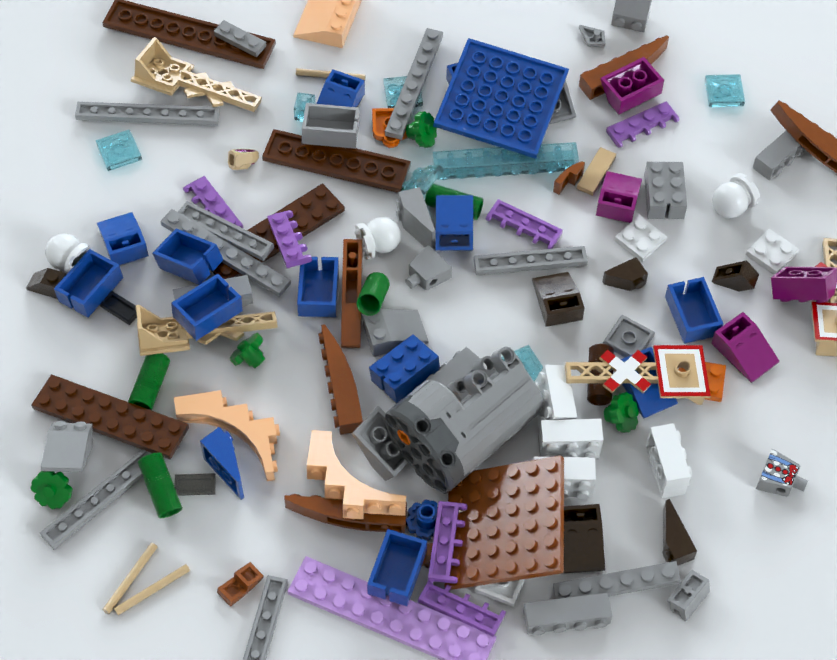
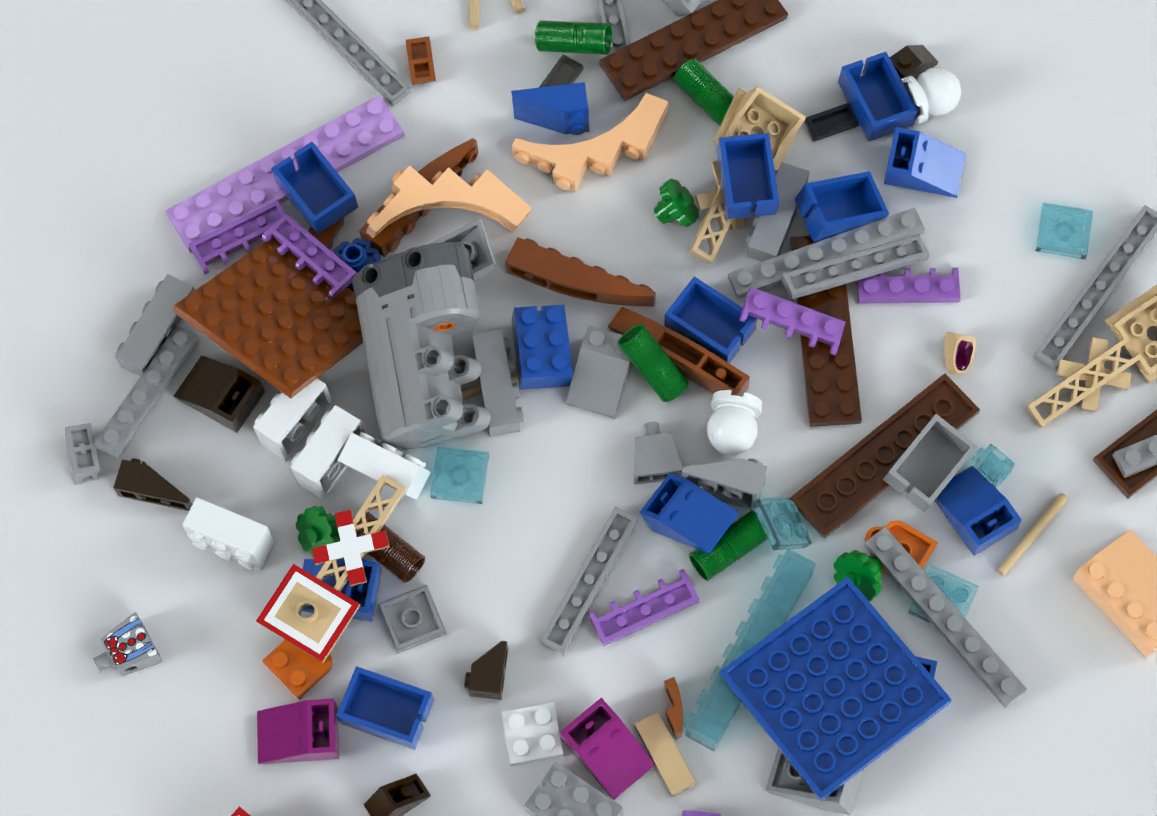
camera: 130 degrees right, 10 degrees up
dark brown slope [532,272,585,327] -> none

